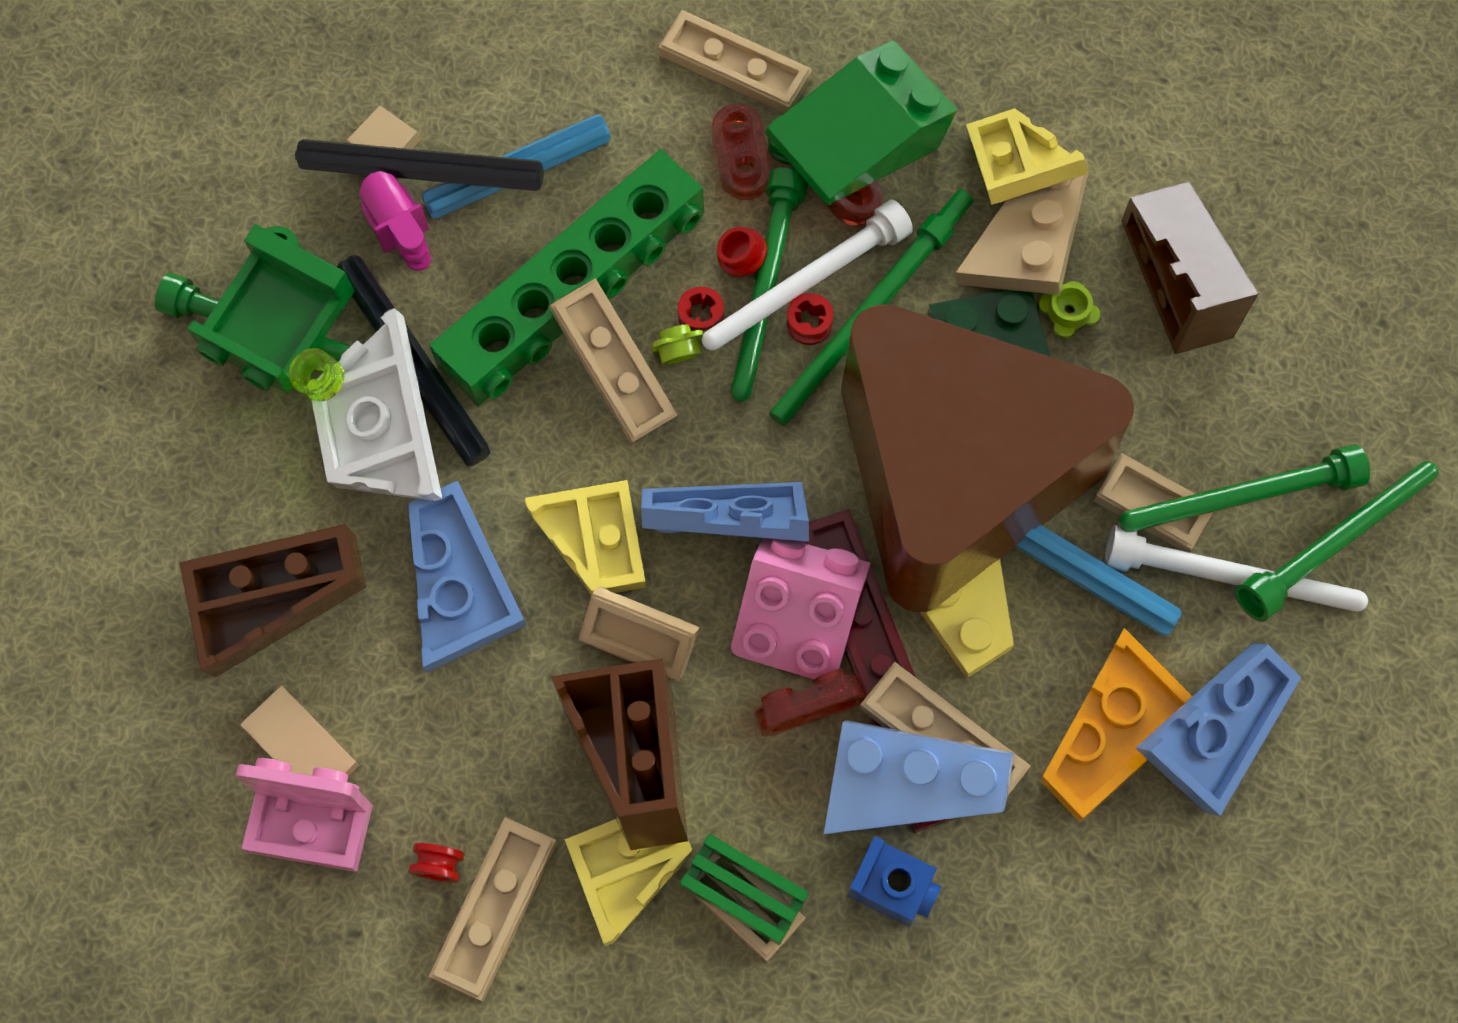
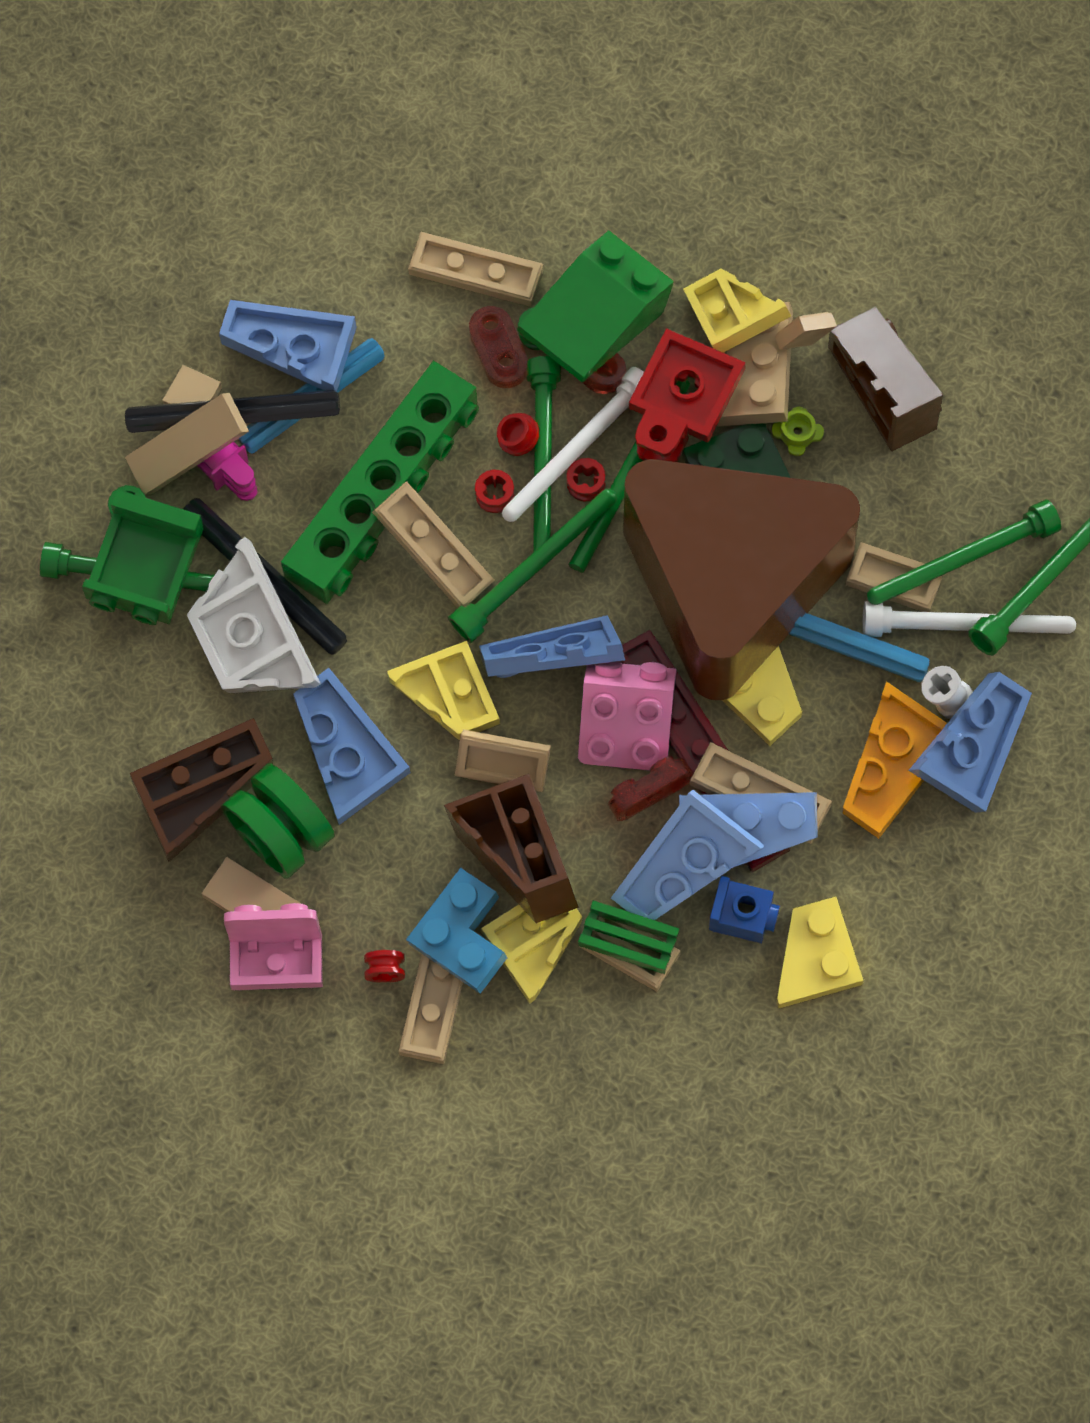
camera: 10 degrees left, 0 degrees up
clear neon green bush [289,348,344,402] -> none
lime plate [651,324,703,365] -> none
none -> tan tile [125,393,249,495]
none -> medium blue wing [219,300,357,391]
none -> green wheel [221,763,335,879]
none -> dark azure plate [406,868,508,994]
none -> green piece [448,489,617,643]
none -> light blue wing [611,790,765,920]
none -> red plate [629,328,746,462]
none -> tan tile [775,312,837,350]
none -> light yellow wing [777,897,864,1008]
none -> white bush [922,666,973,719]

